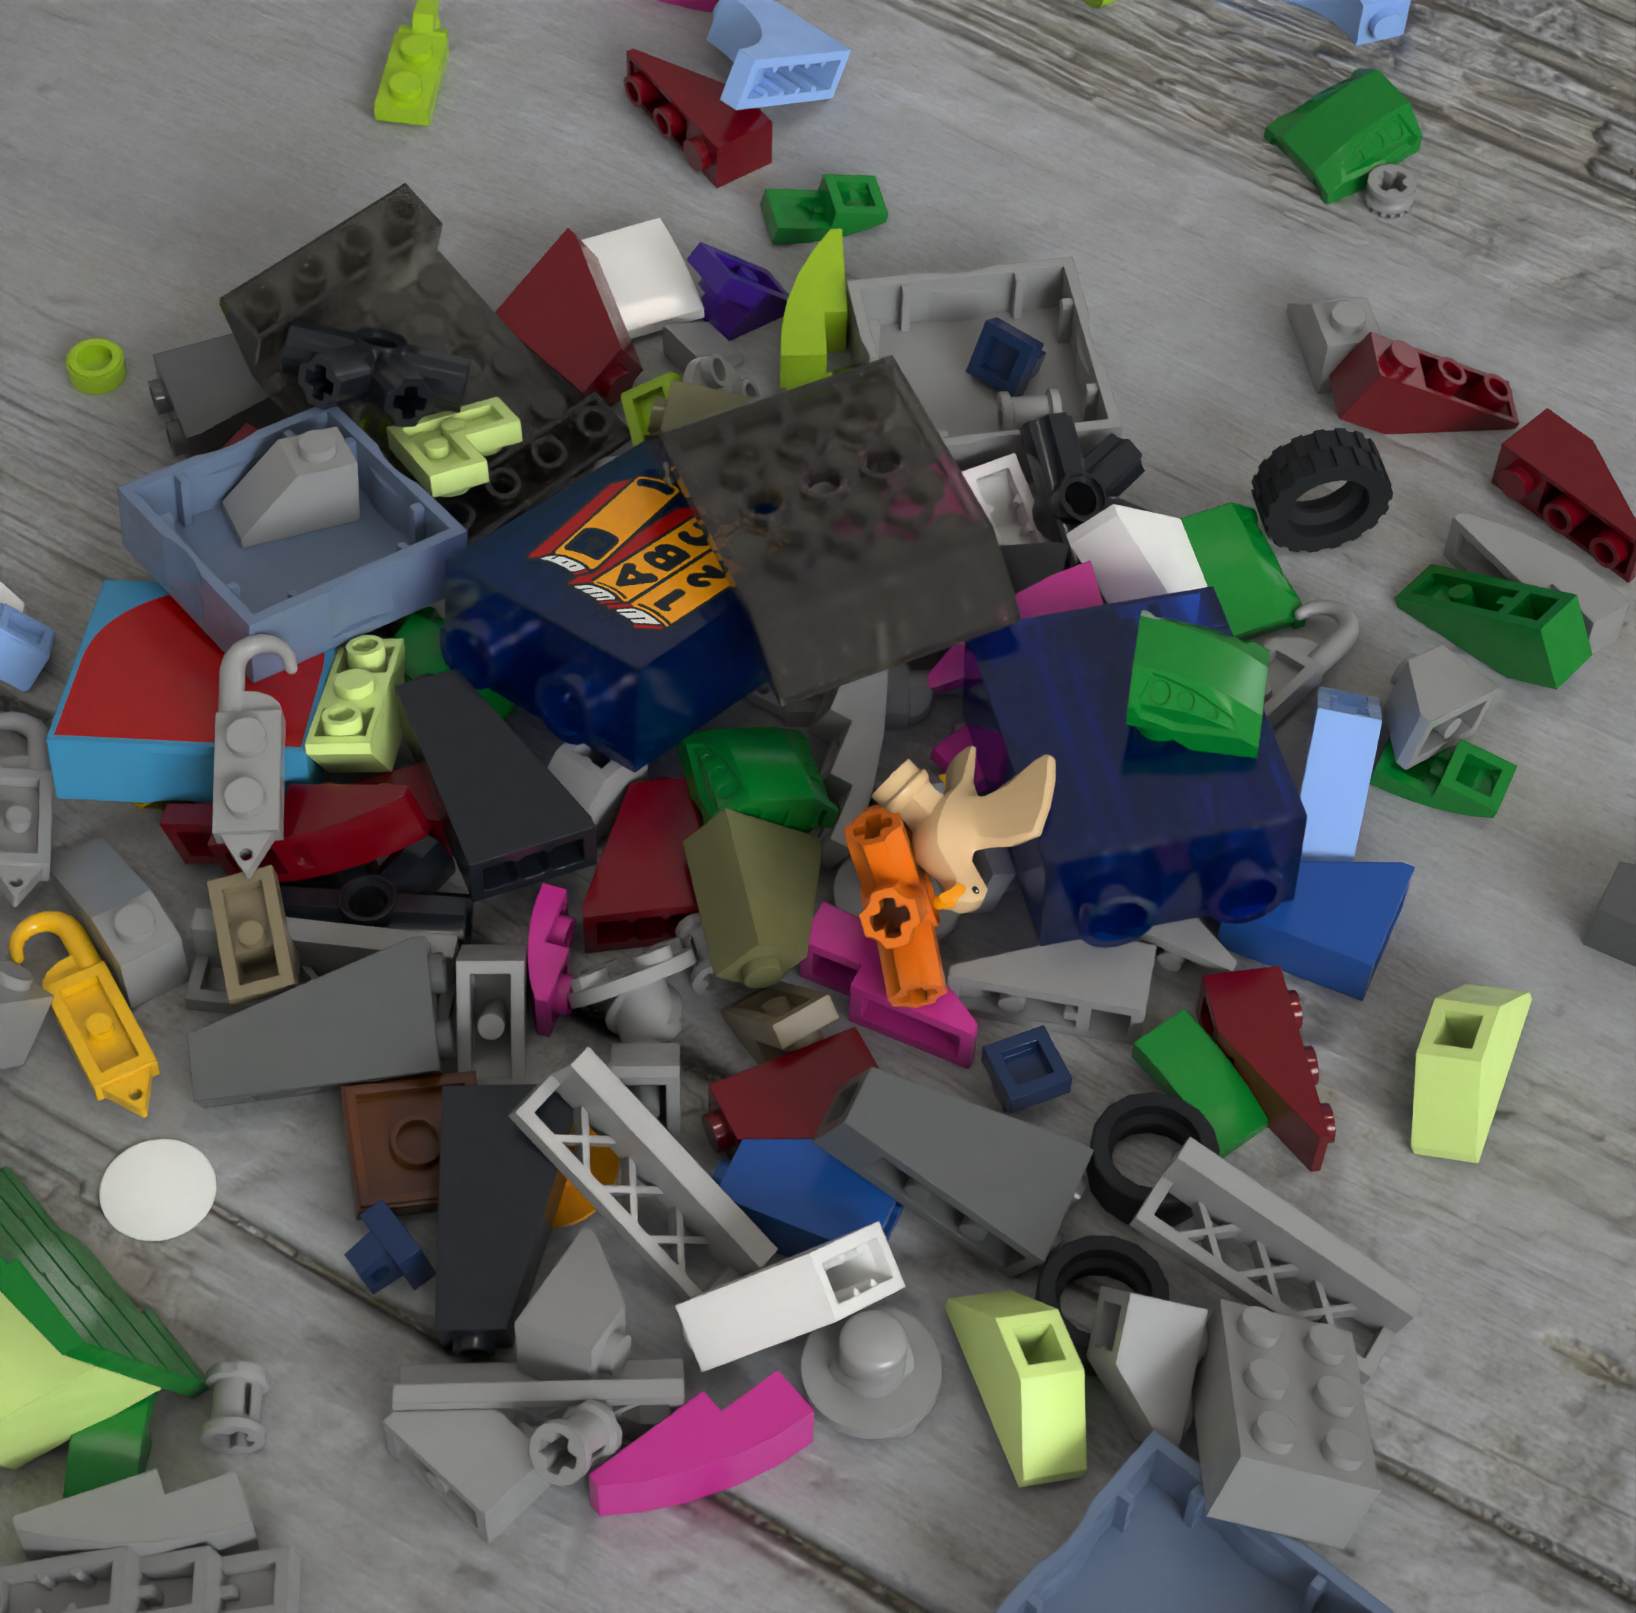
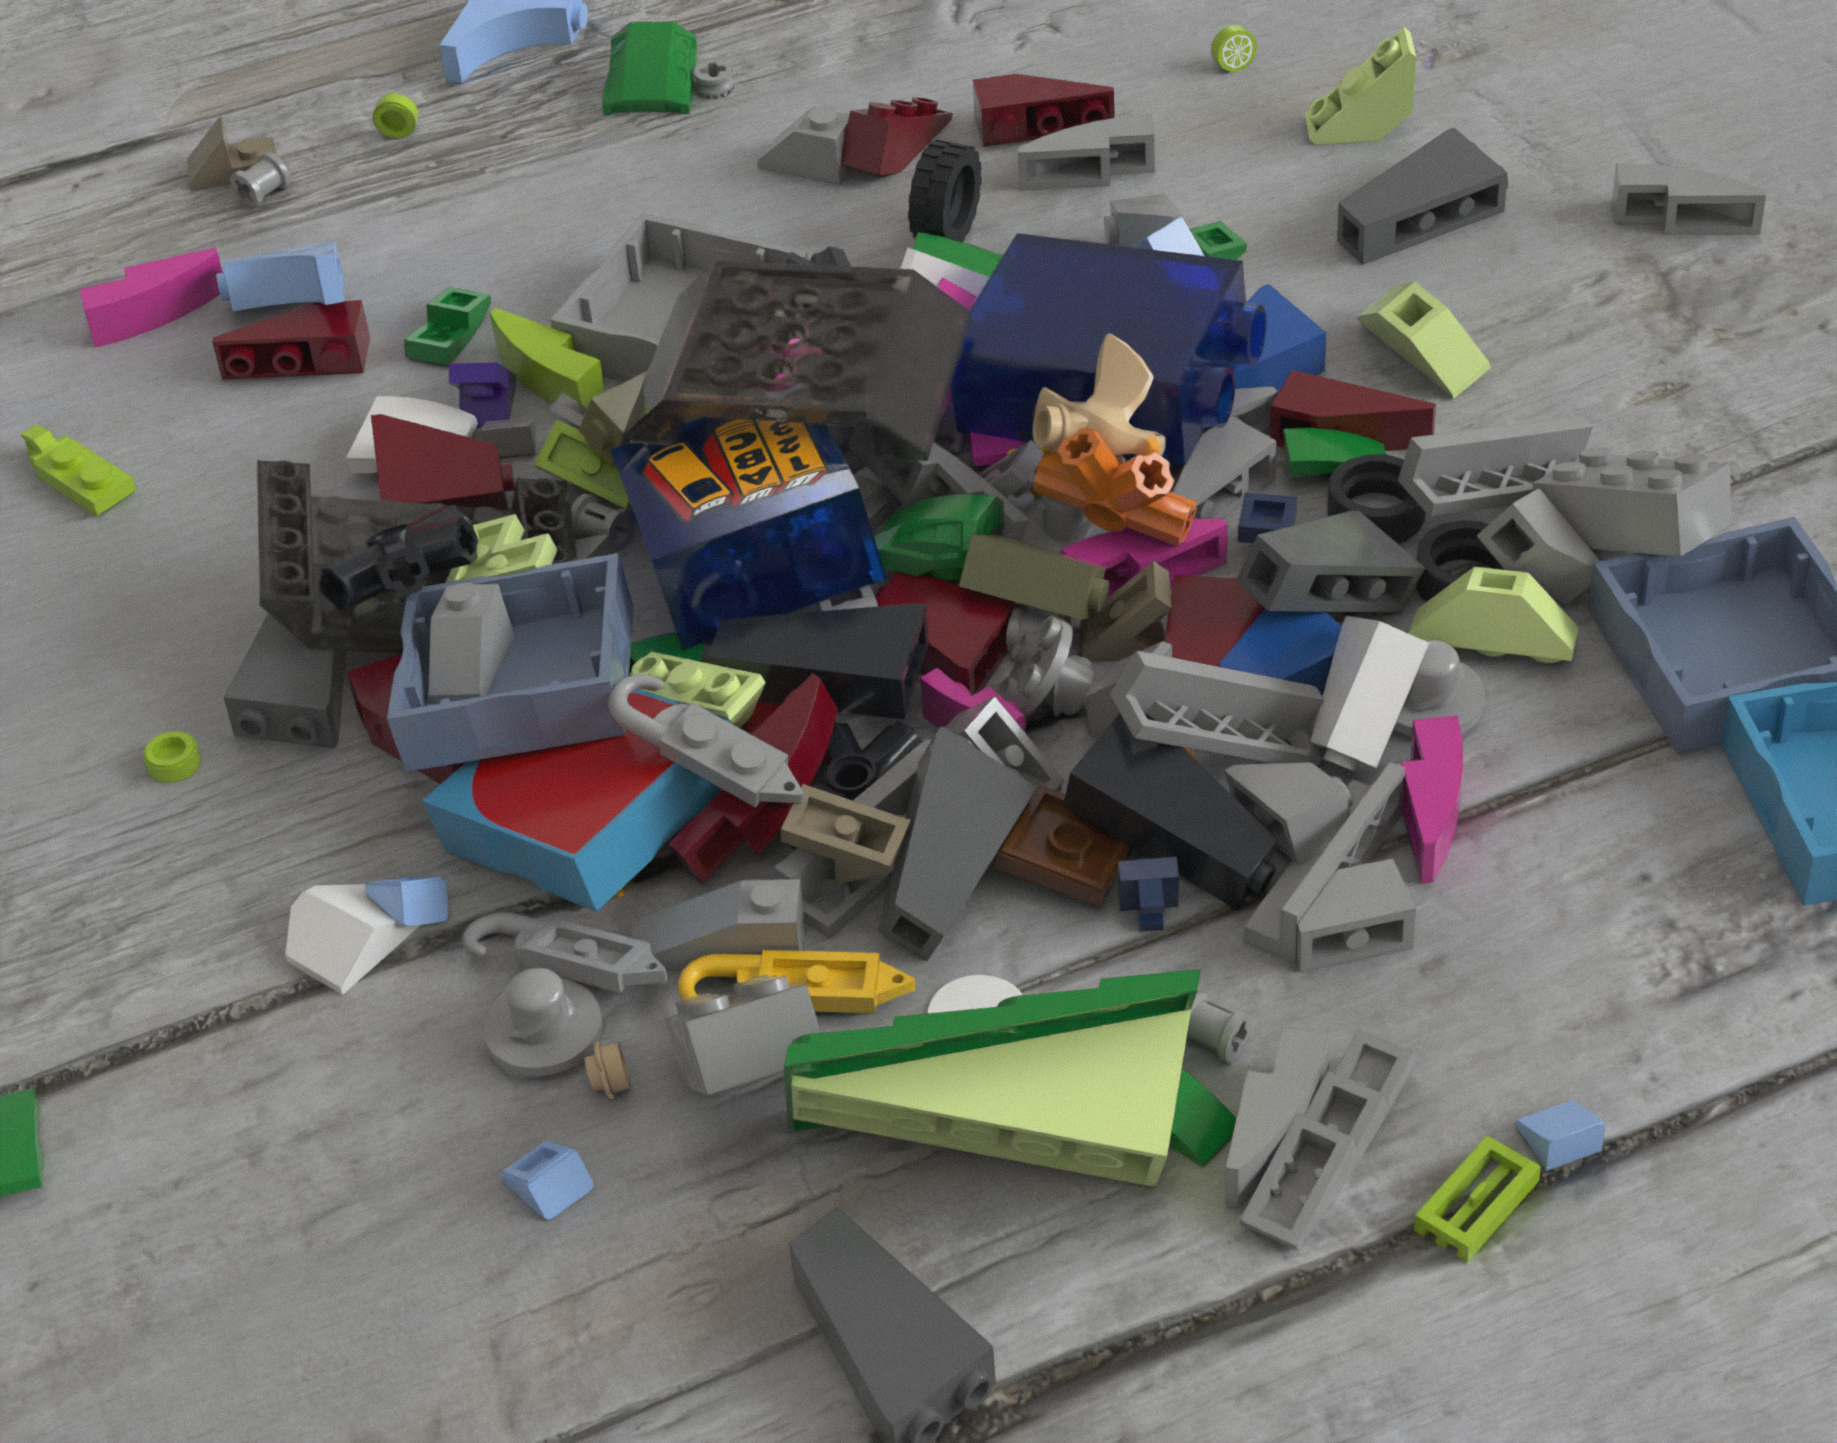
camera: 50 degrees left, 10 degrees down
light grey bush [529,1399,622,1486] -> none
dark blue tile [966,317,1046,397] -> none
green slope [1126,610,1270,758] -> none
green slope [1395,564,1593,690] -> none

